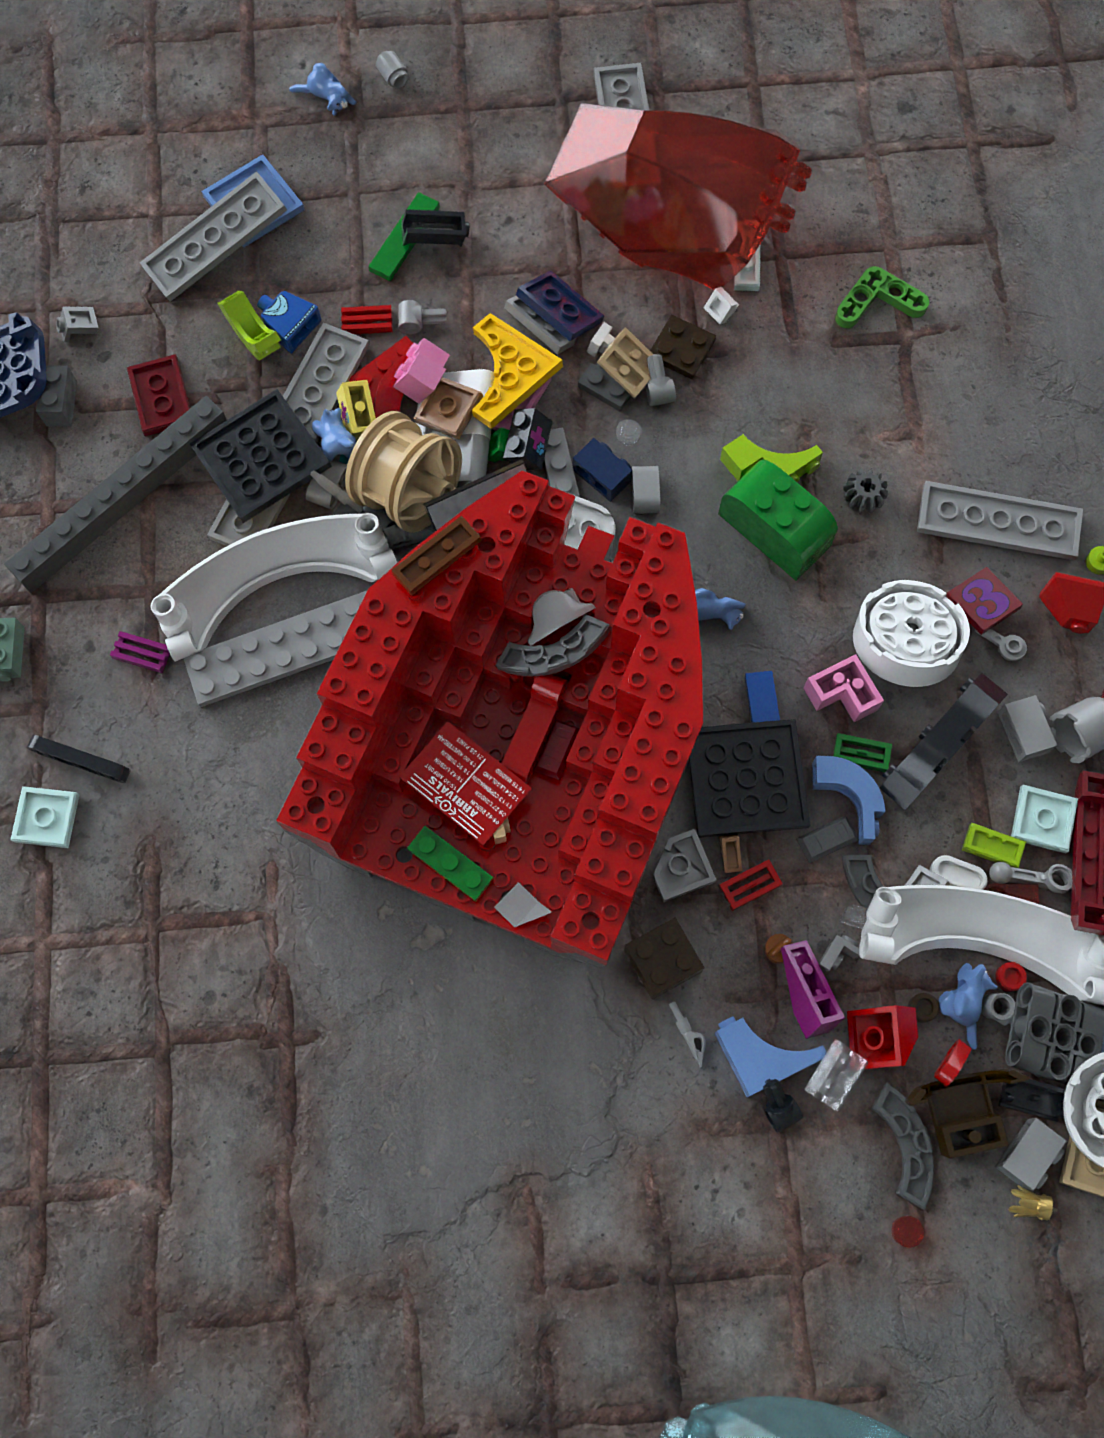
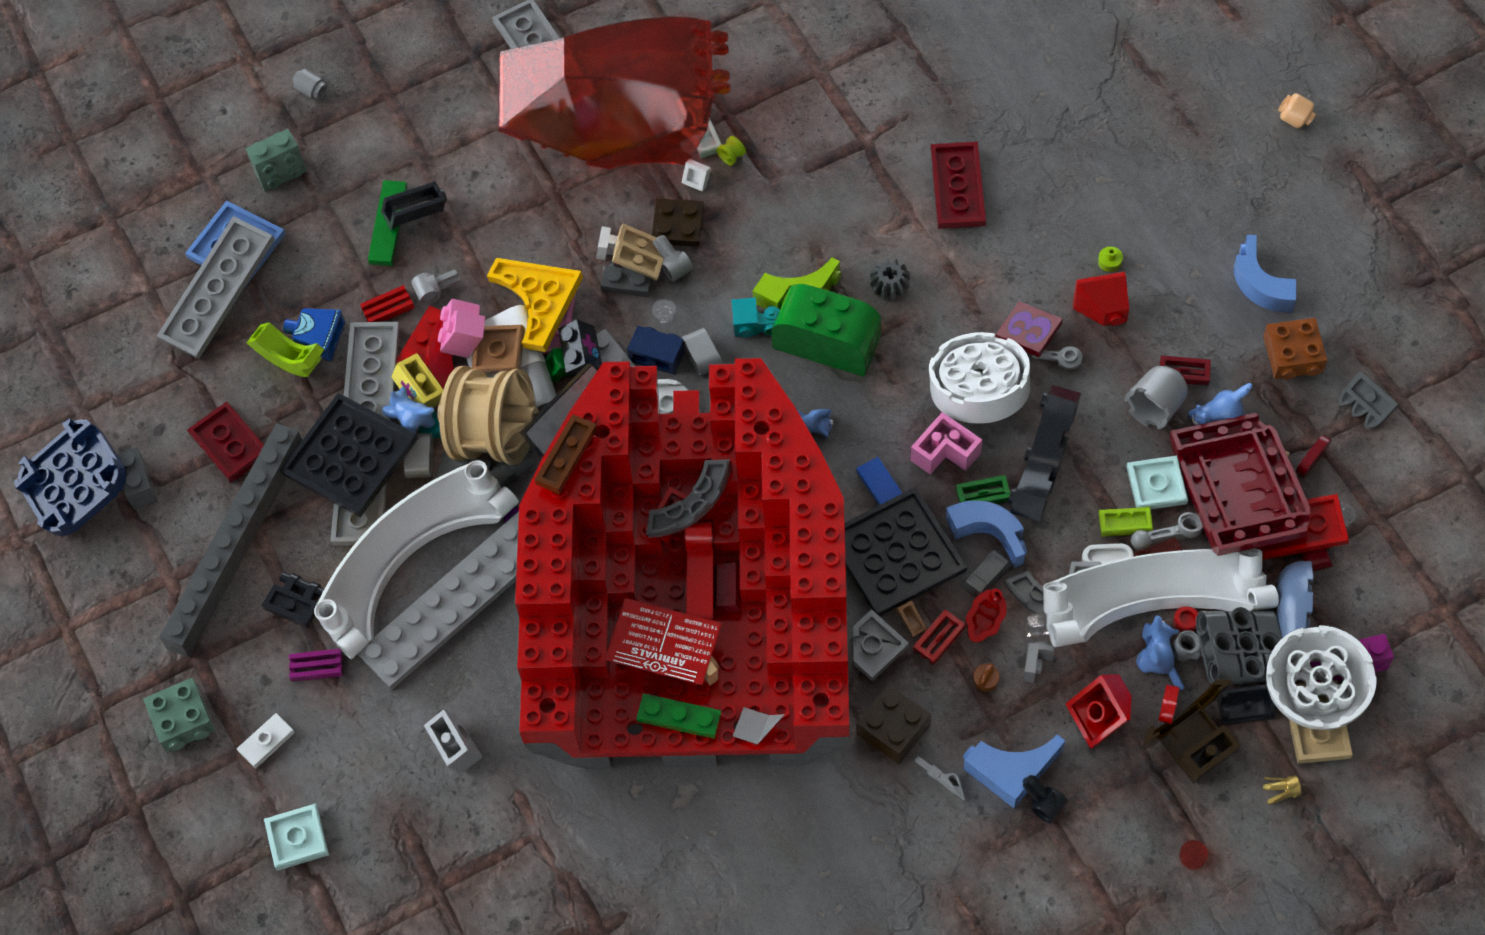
camera: 20 degrees left, 10 degrees down
black beam [26,735,131,783] -> none
light grey bracket [56,307,98,342] -> none
medium blue animal [289,63,357,116] -> none
light grey hand [310,470,363,513] -> none
light grey plate [504,296,576,355] -> none
dark blue plate [516,270,604,341] -> none
light grey hat [528,588,595,646] -> none
magenta slope [781,940,845,1039] -> none
clear bracket [804,1039,868,1111] -> none
bright green beam [835,266,929,328] -> none
dark grey tile [871,1083,934,1210] -> none
dark brown tile [908,992,939,1023] -> none
light grey plate [917,481,1083,561] -> none
light grey brick [995,1118,1066,1190] -> none
light grey brick [998,695,1057,763] -> none
none -> white plate [237,713,295,769]
none -> sand green brick [245,129,307,192]
none -> black plate [261,572,324,628]
none -> light grey brick [424,709,482,773]
none -> lime wheel [716,136,746,166]
none -> teal brick [731,297,780,338]
none -> dark red plate [930,141,986,229]
none -> red arm [965,588,1007,643]

